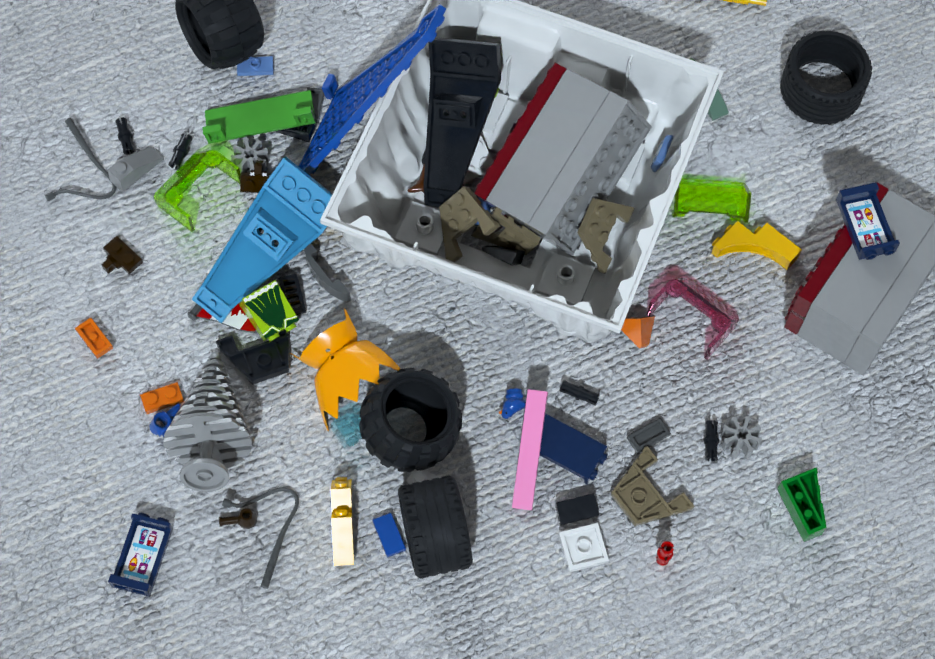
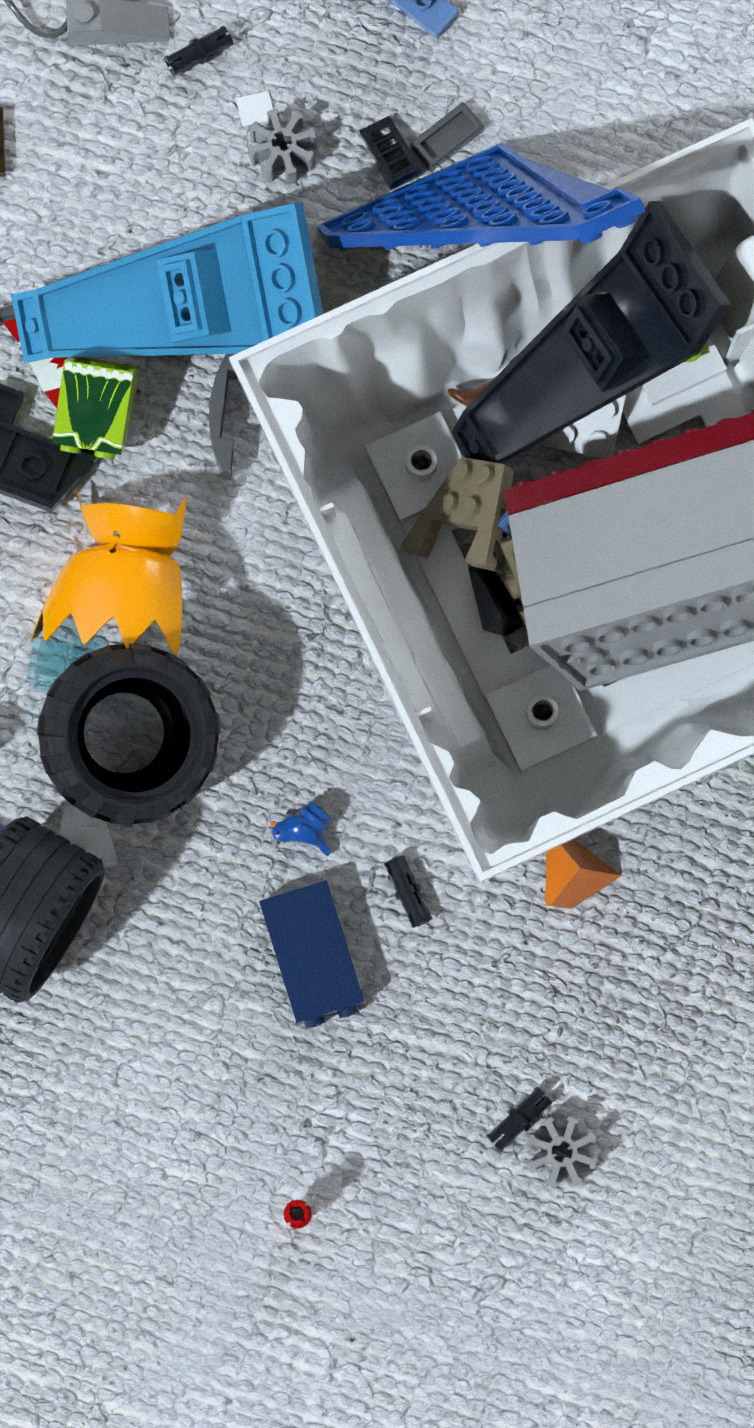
camera: 45 degrees right, 15 degrees up
clear neon green windscreen [154,150,240,232] -> none
bright green bracket [202,90,316,144] -> none
dark brown hinge [240,160,271,193] -> none
black slope [278,274,306,315] -> none
blue tile [322,74,339,100] -> none
bright pink tile [512,389,548,511] -> none
black slope [555,493,599,525] -> none
white plate [559,523,609,572] -> none
dark tan wing [577,198,635,274] -> none
dark tan wing [611,446,695,526] -> none
dark grey tile [627,418,671,454] -> none
clear pink windscreen [647,276,739,360] -> none
green wedge [777,467,827,542] -> none

